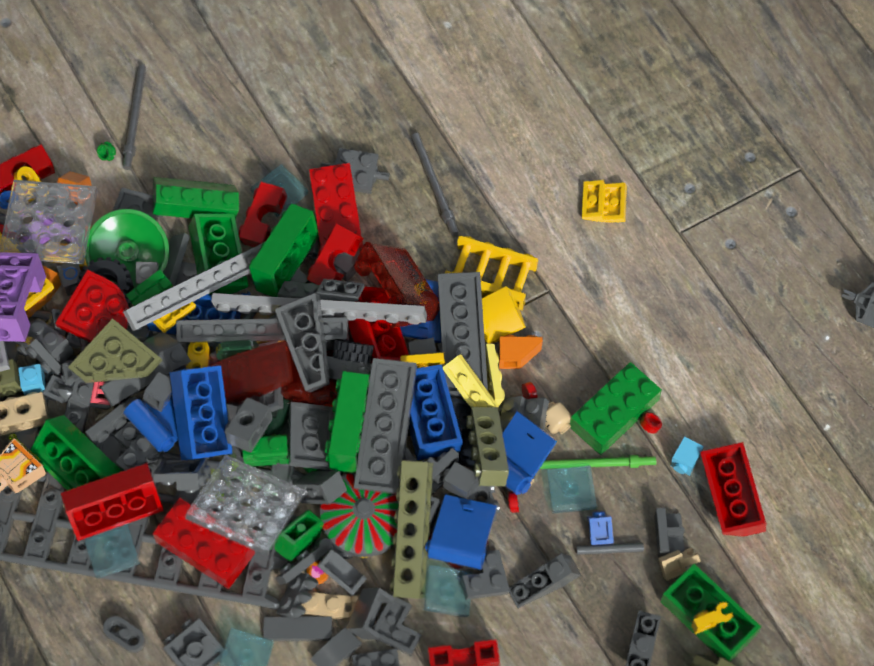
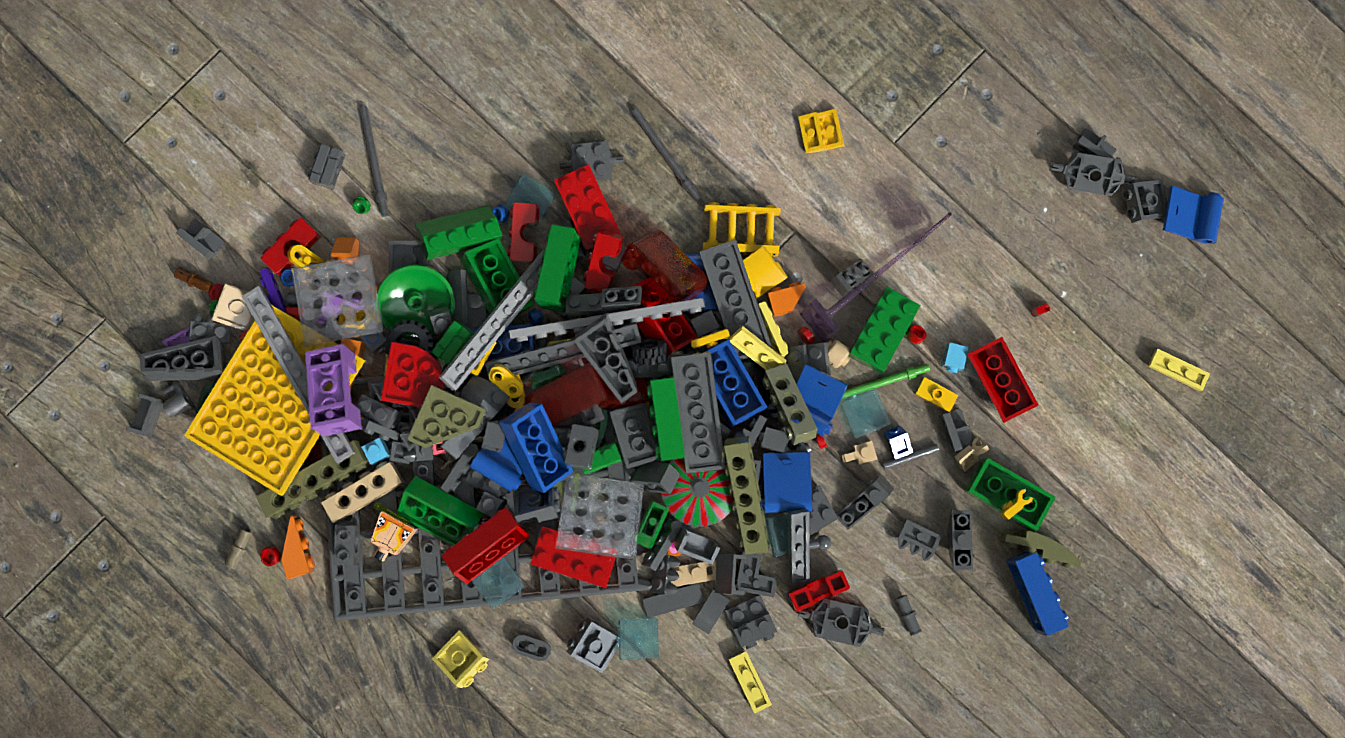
camera: 20 degrees left, 20 degrees up
none -> dark grey brick [307,144,345,190]
none -> light yellow plate [432,630,489,688]
none -> yellow plate [489,364,524,398]
none -> blue plate [492,204,509,223]
none -> dark grey plate [788,509,831,586]
none -> clear purple piece [800,212,952,343]
none -> dark grey slope [831,259,873,297]
none -> tan plate [841,441,877,465]
none -> dark grey plate [898,519,942,561]
none -> yellow plate [915,377,958,412]
none -> red tile [1031,303,1051,317]

